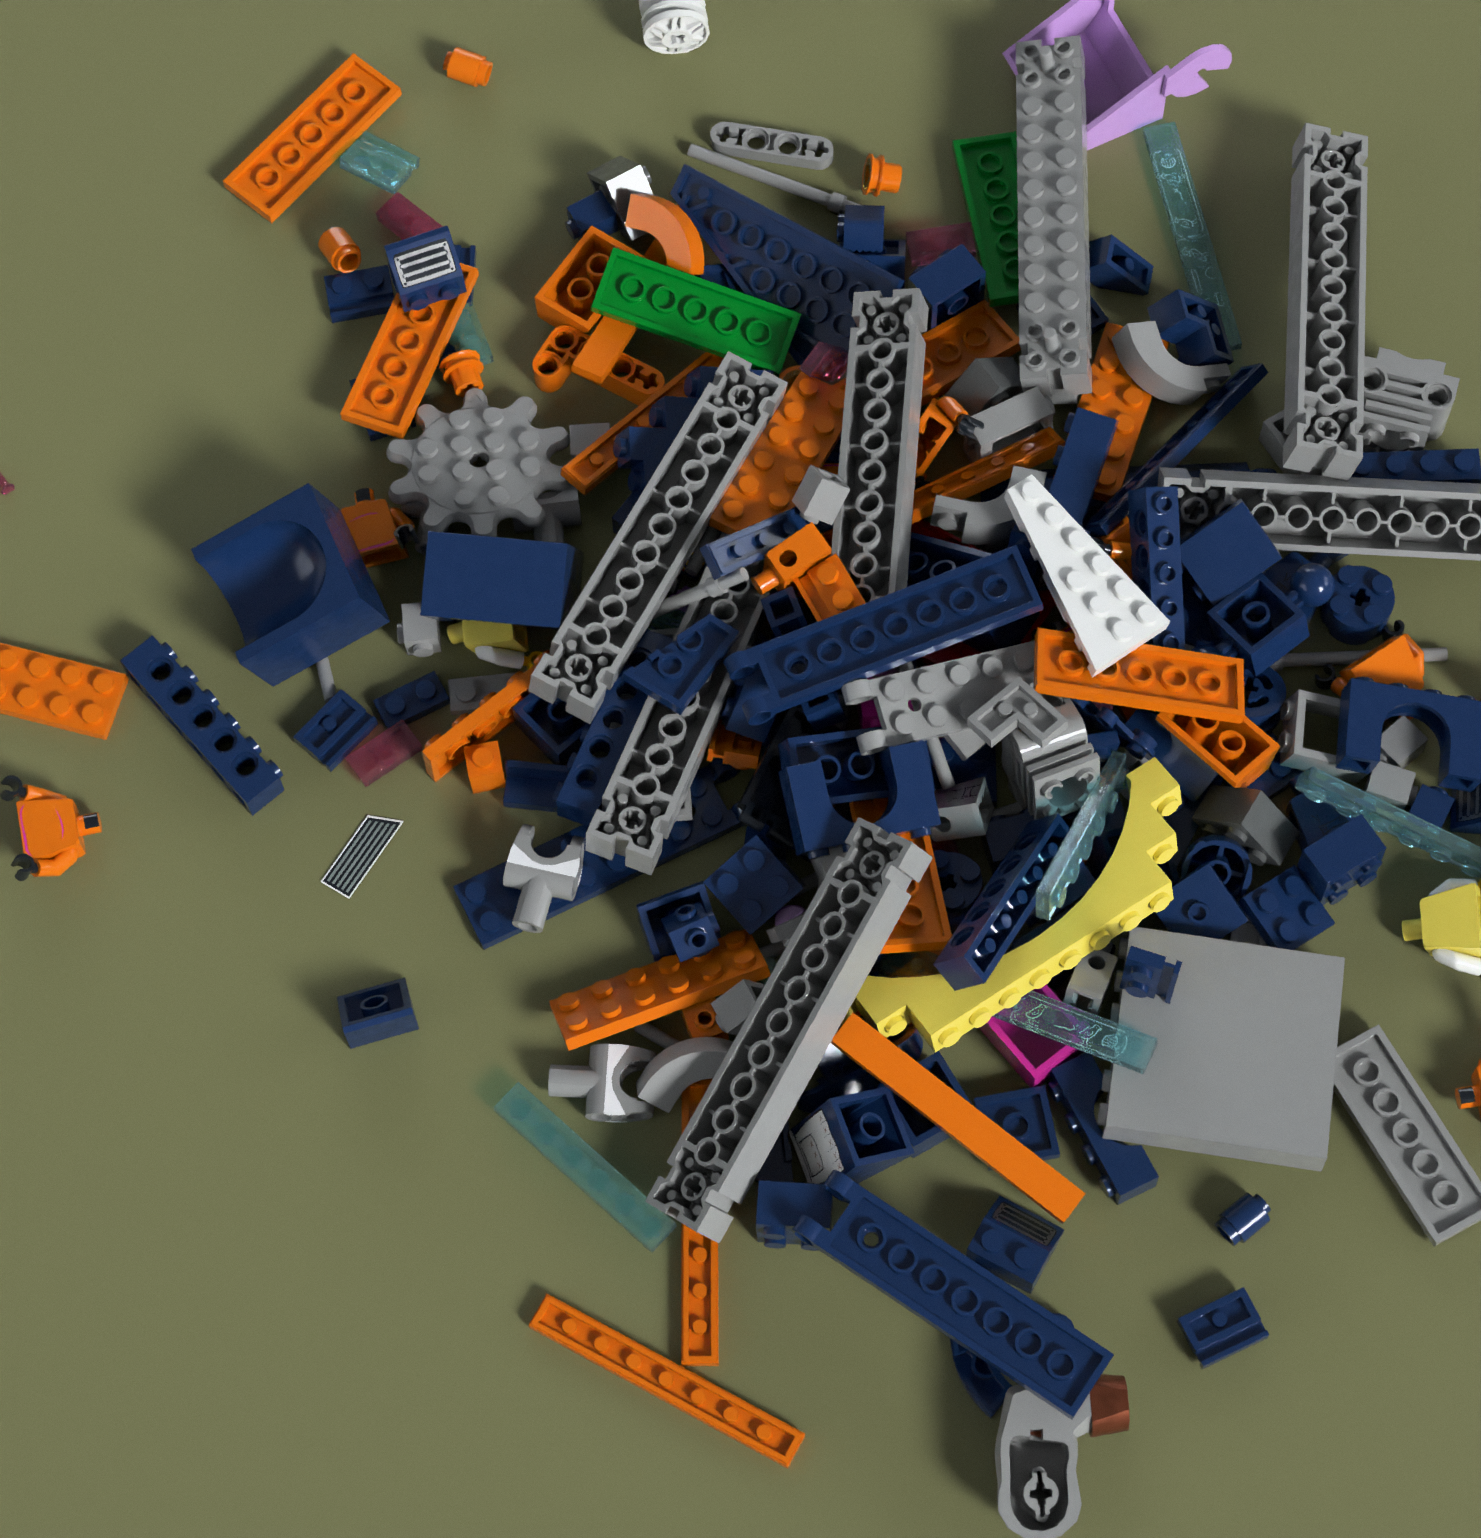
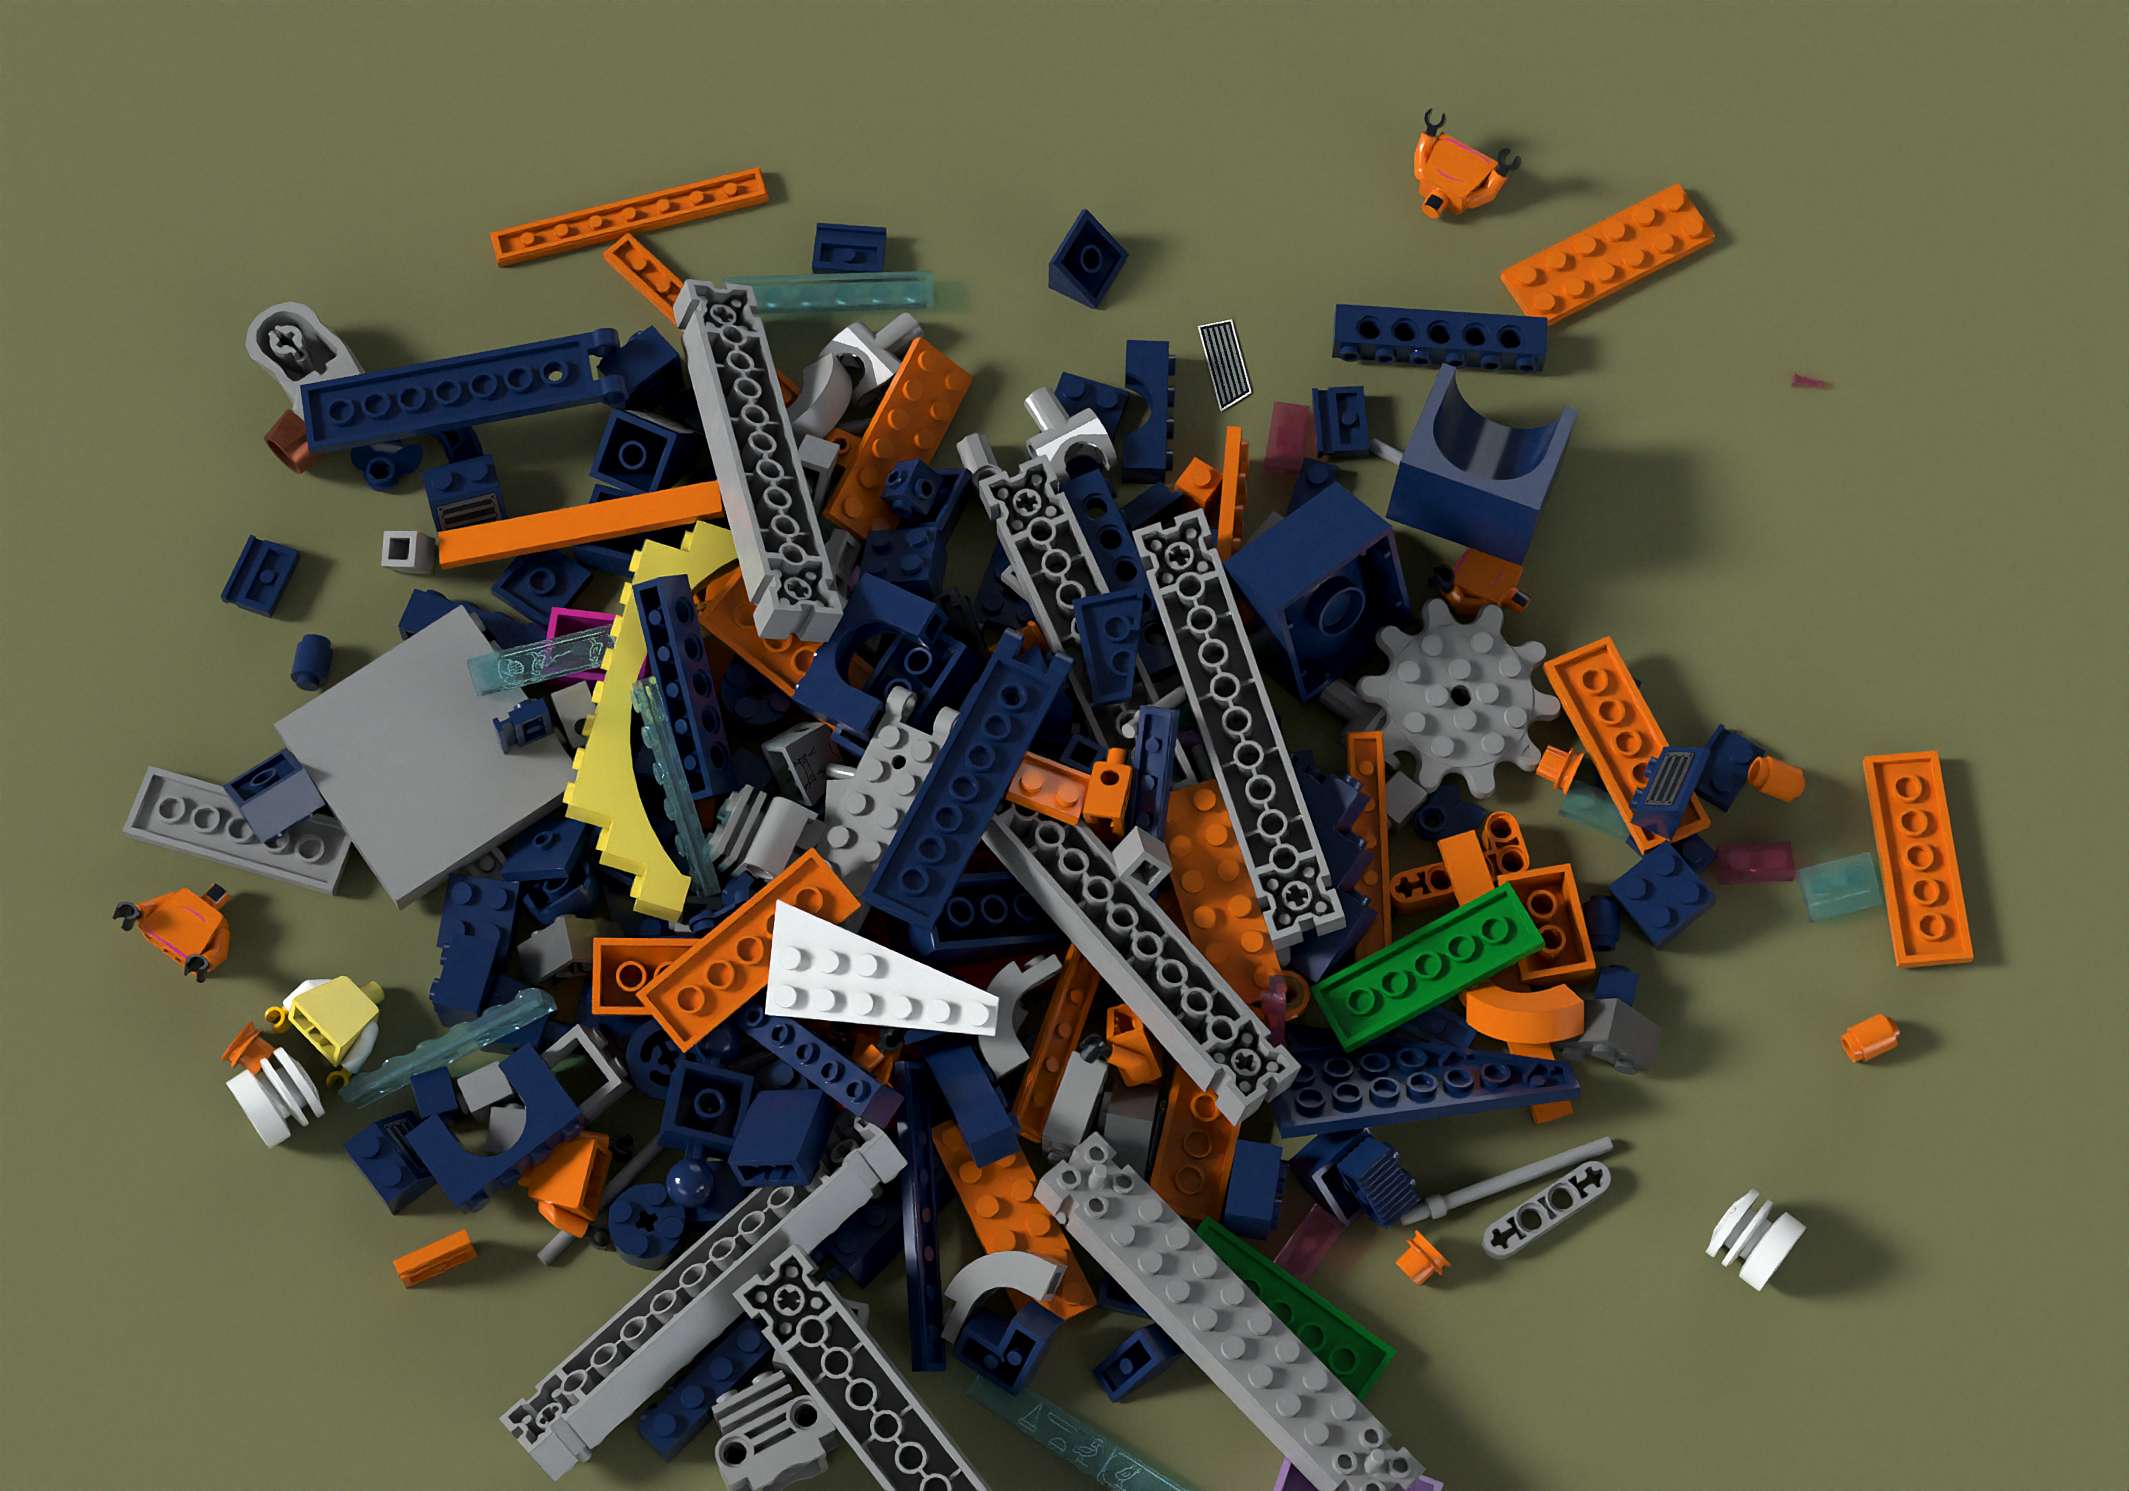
camera: 130 degrees right, 0 degrees up
light grey plate [967,676,1069,749] -> none
none -> dark blue slope [222,748,326,844]
none -> light grey brick [381,531,436,574]
none -> dark blue plate [812,223,887,279]
none -> light grey piece [957,433,1003,508]
none -> dark blue arch [1122,340,1176,484]
none -> dark blue plate [1413,784,1486,842]
none -> dark blue brick [1582,895,1620,952]
none -> dark blue brick [1608,840,1716,951]

